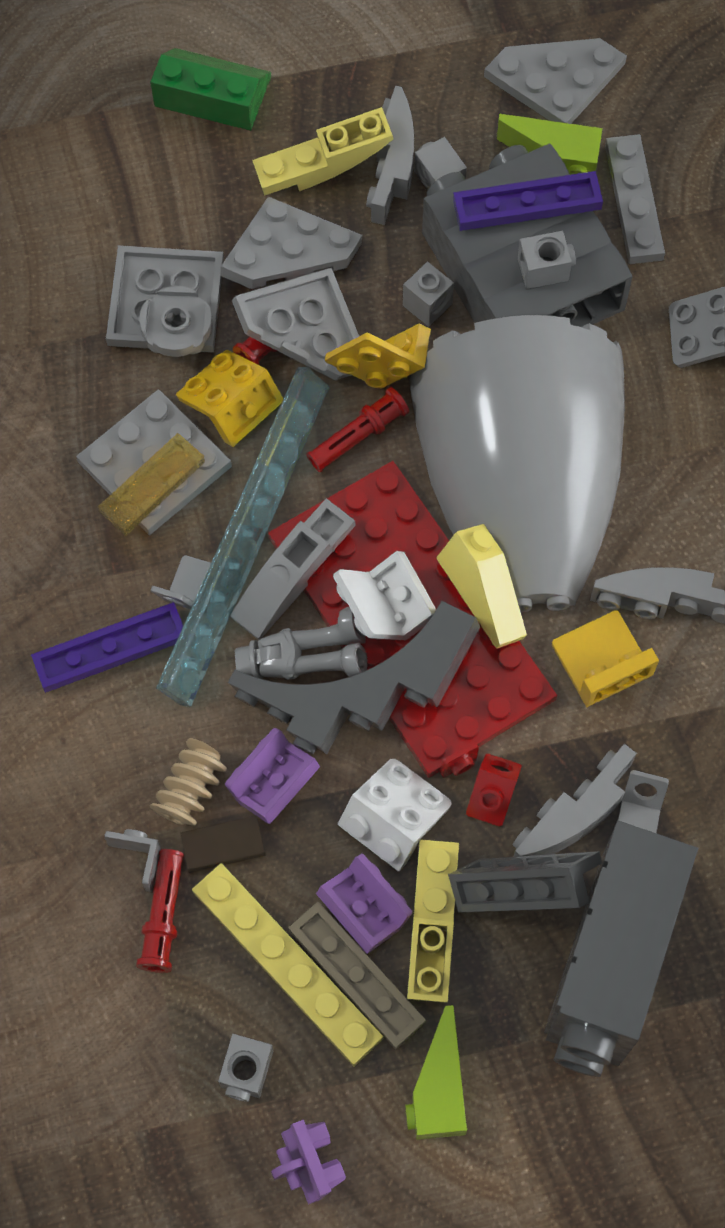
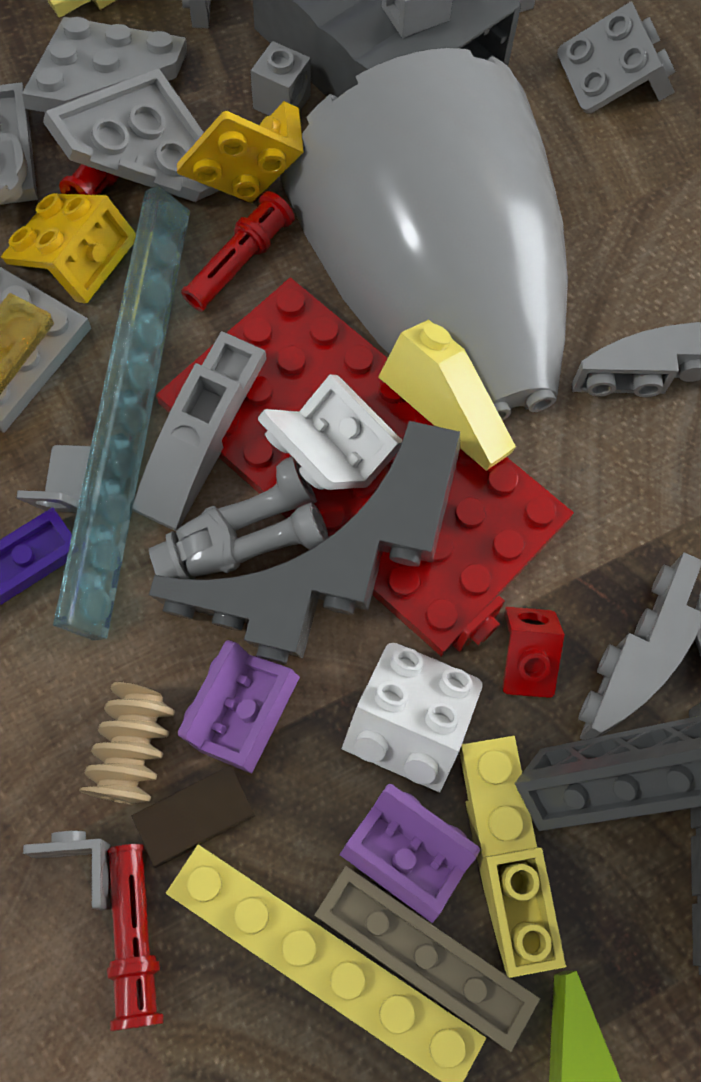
camera: 20 degrees left, 0 degrees up
yellow bracket [552,610,659,708] -> none

